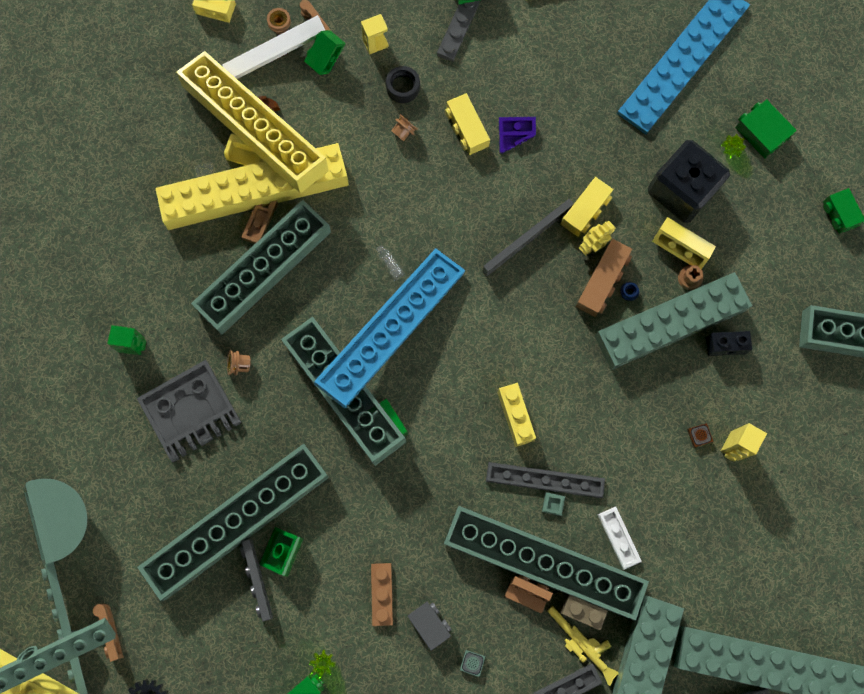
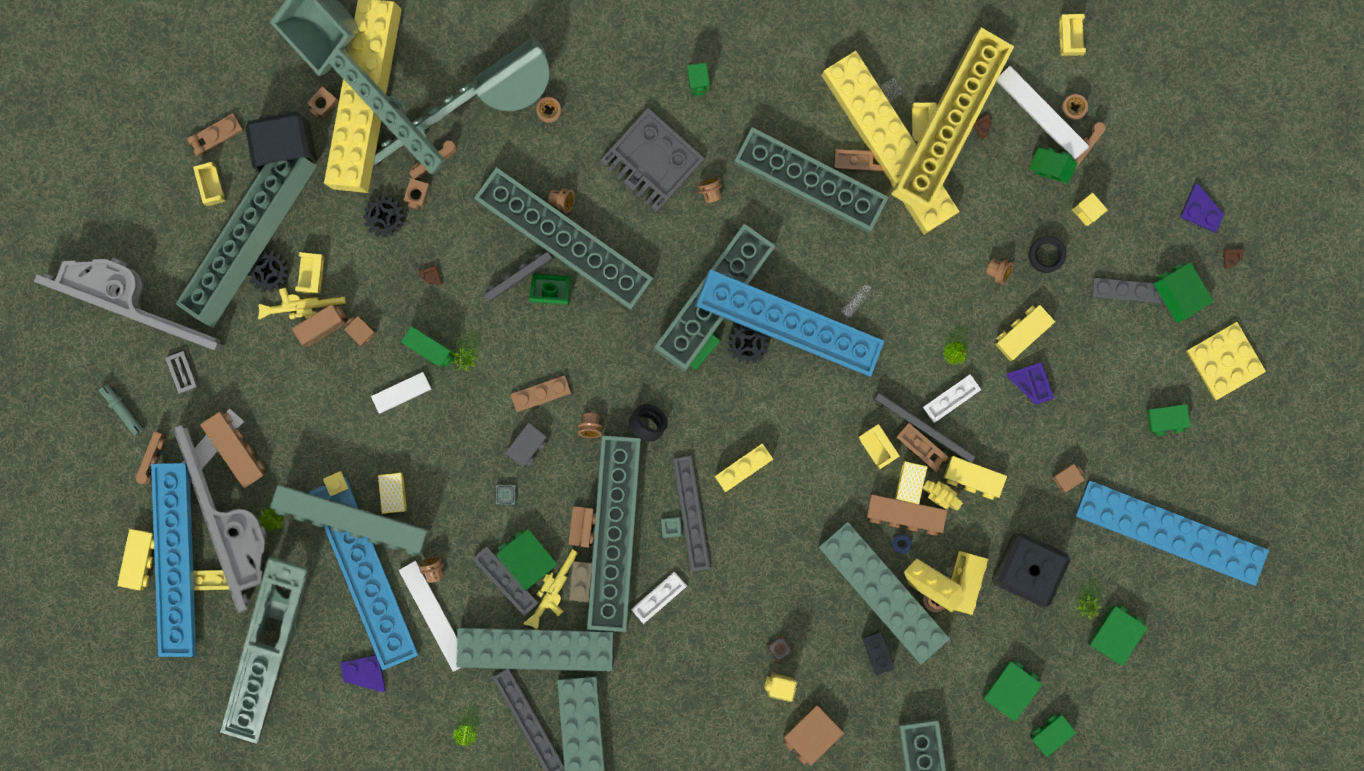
camera: 75 degrees right, 10 degrees up
none -> medium nougat brick [404,178,430,209]
none -> reddish brown tile [418,265,442,285]
none -> green brick [496,529,557,591]
none -> piece [536,97,561,123]
none -> medium nougat piece [548,188,575,214]
none -> medium nougat piece [578,413,603,438]
none -> black tyre [629,404,668,442]
none -> black gear [727,324,769,365]
none -> medium nougat brick [783,704,844,766]
none -> light yellow panel [858,424,899,469]
none -> light yellow panel [895,462,927,504]
none -> medium nougat plate [896,423,949,473]
none -> light yellow brick [904,559,964,612]
none -> white plate [923,374,981,423]
none -> clear neon green gear [943,341,968,365]
none -> green brick [982,660,1042,722]
none -> medium nougat brick [1052,464,1084,493]
none -> green brick [1146,404,1191,436]

